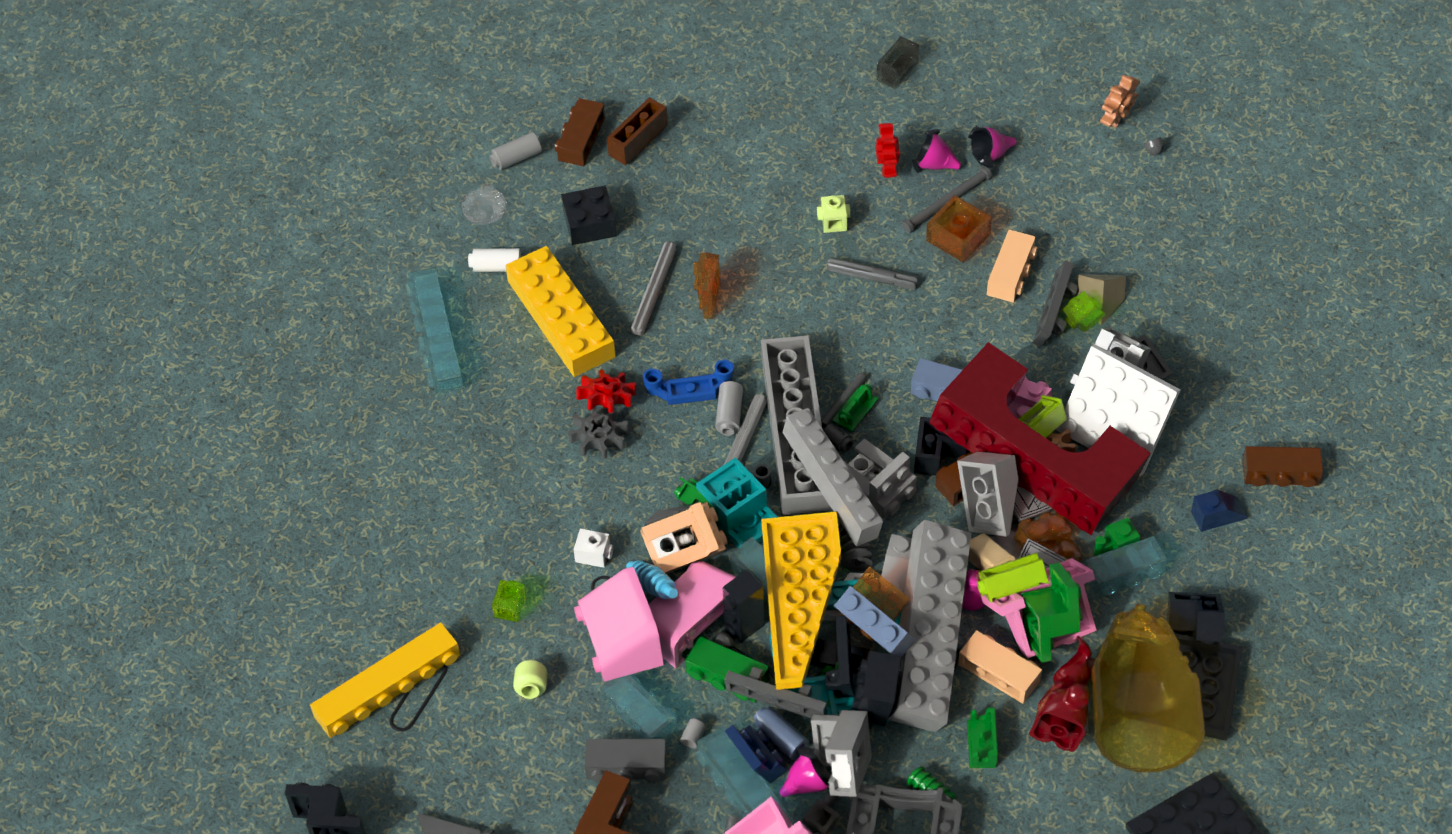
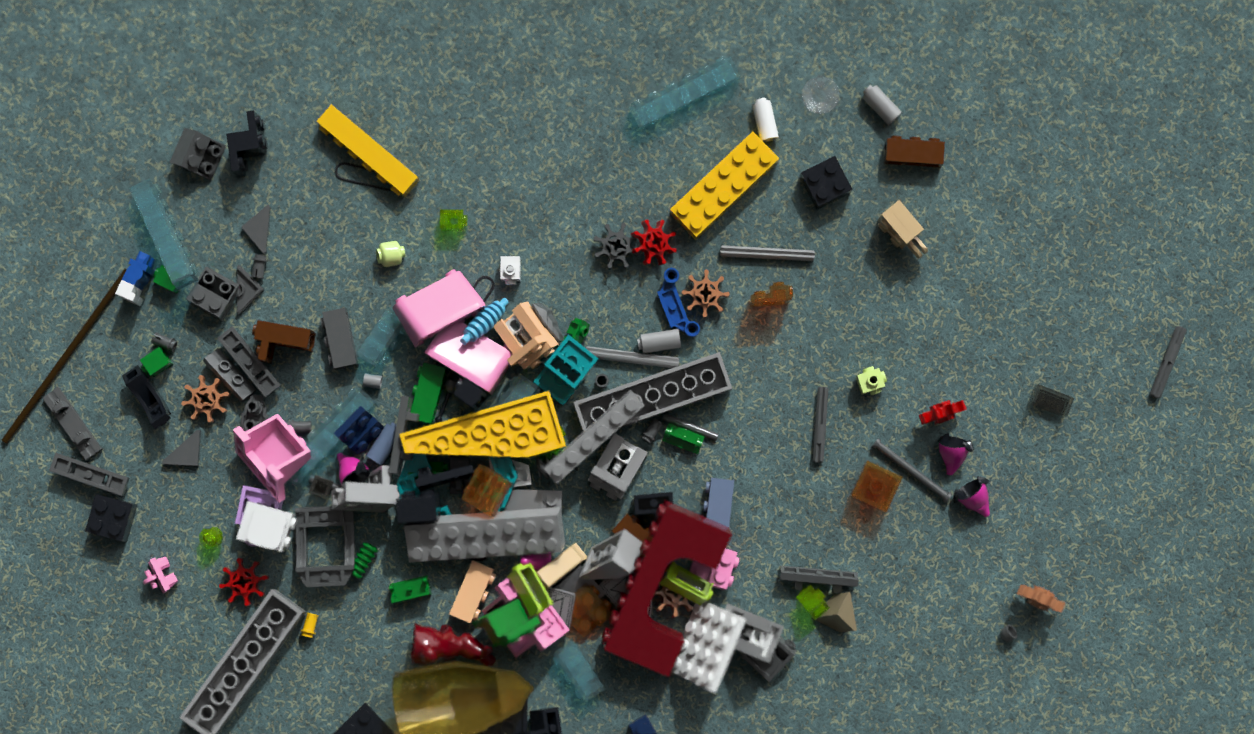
camera: 80 degrees right, 30 degrees up
reddish brown brick [607,97,668,165] -> none
sand blue brick [834,586,916,659] -> none
light nougat brick [987,230,1038,303] -> none
green brick [1093,517,1140,561] -> none
none -> nougat gear [681,269,730,318]
none -> tan brick [878,200,928,259]

